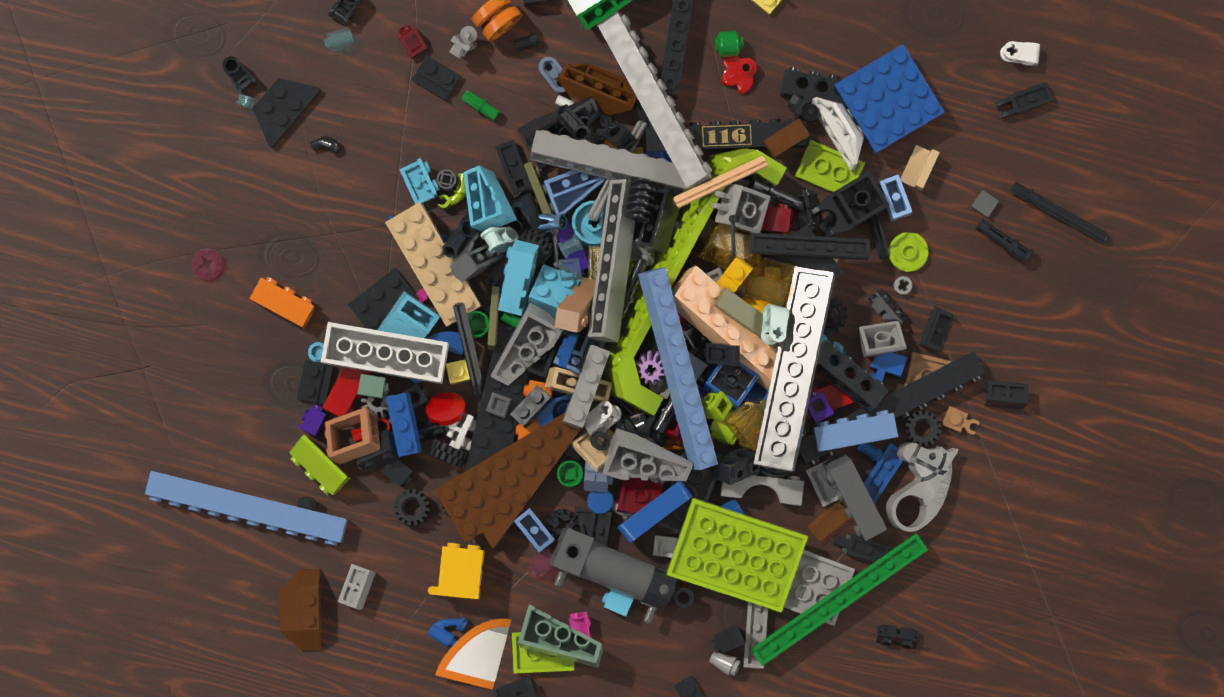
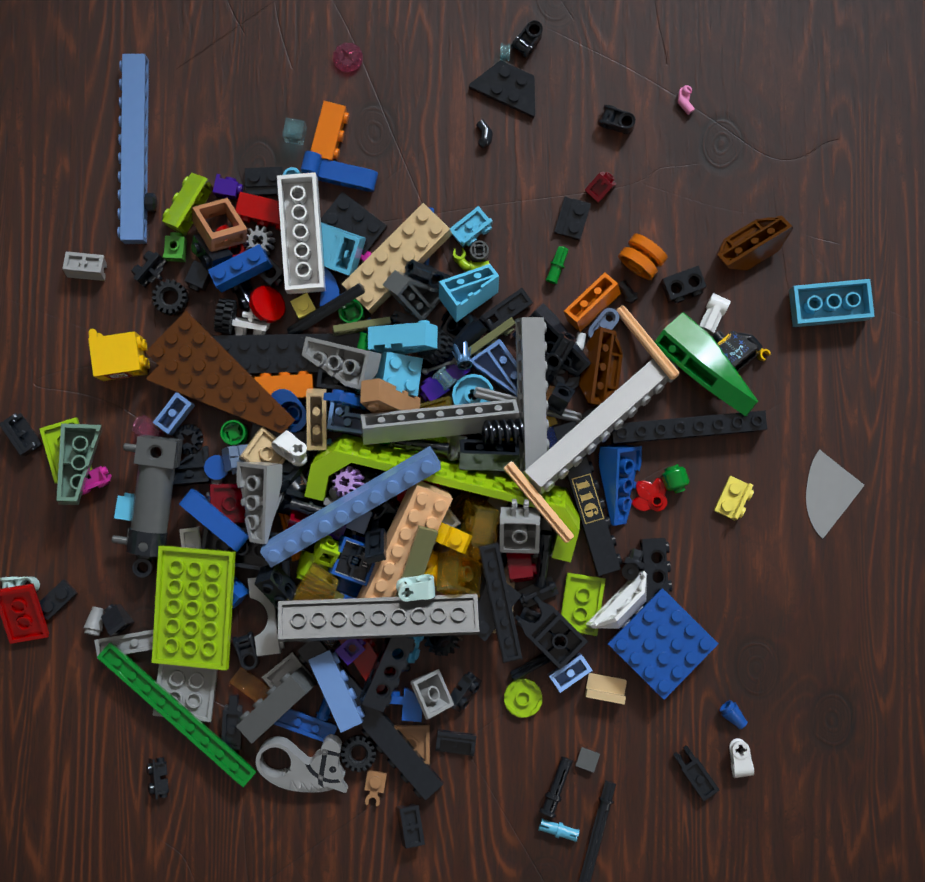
camera: 75 degrees right, 0 degrees up
reddish brown wedge [279,569,322,650] -> none
clear light blue brick [323,27,354,52] -> none
sand green brick [358,374,389,399] -> none
blue plant [427,616,468,647] -> none
sticker [435,619,512,690] -> none
light grey hips [450,26,478,58] -> none
light aqua piece [480,227,519,253] -> none
dark grey tile [485,392,511,418] -> none
plate [510,385,553,429] -> none
clear light blue tile [558,258,582,281] -> none
light grey arch [562,345,610,430] -> none
black bush [590,431,611,451] -> none
black hinge [729,215,737,257] -> none
reddish brown slope [763,119,810,158] -> none
light grey bush [894,276,912,294] -> none
none -> black hips [131,251,168,288]
none -> bright green brick [163,232,187,262]
none -> black piece [233,631,260,670]
none -> clear light blue brick [282,117,307,145]
none -> blue beam [300,151,378,192]
none -> medium azure pin [538,818,580,842]
none -> orange brick [564,272,621,332]
none -> blue wedge [599,445,642,526]
none -> light nougat axle [616,305,679,380]
none -> blue cone [720,700,748,729]

